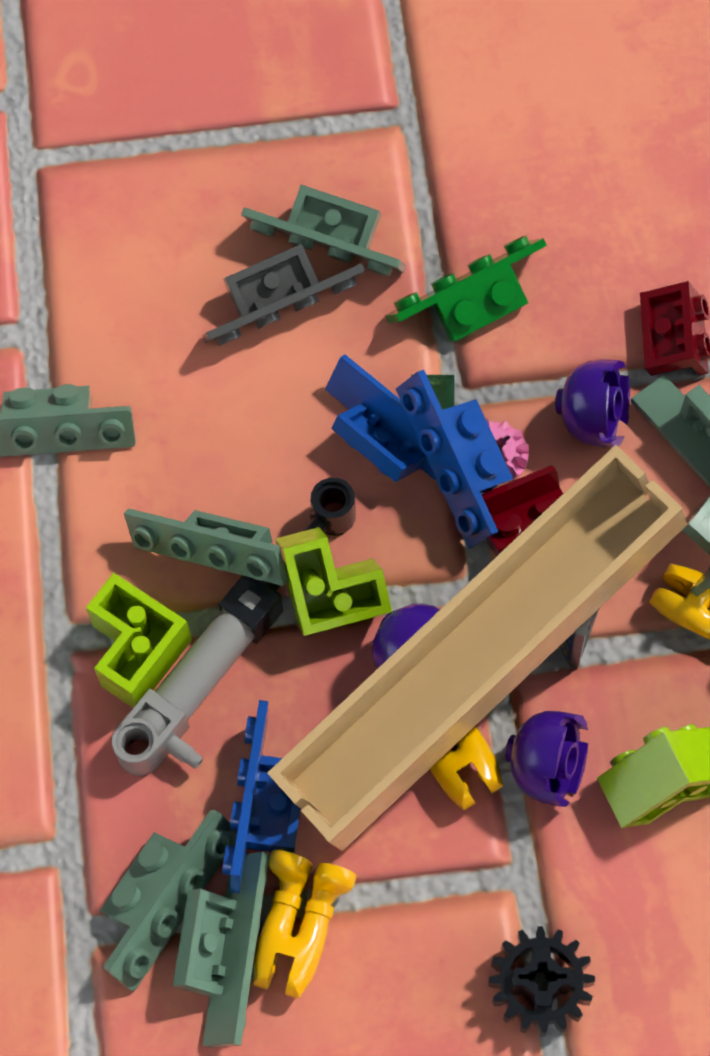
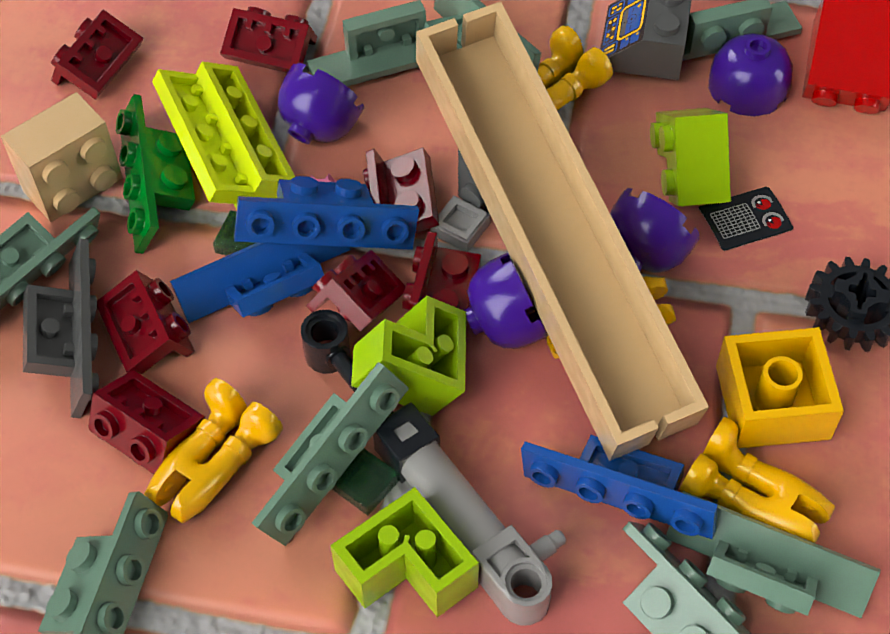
camera: 75 degrees left, 10 degrees down
none -> tan brick [0,92,123,222]
none -> dark red bracket [51,9,144,100]
none -> dark red bracket [88,370,205,474]
none -> dark red bracket [97,270,195,374]
none -> yellow piece [144,378,283,524]
none -> neon yellow brick [152,61,295,210]
none -> dark red bracket [306,250,405,331]
none -> clear green tile [332,448,399,516]
none -> dark red bracket [402,231,481,325]
none -> black sticker [699,187,793,251]
none -> yellow brick [716,327,844,449]

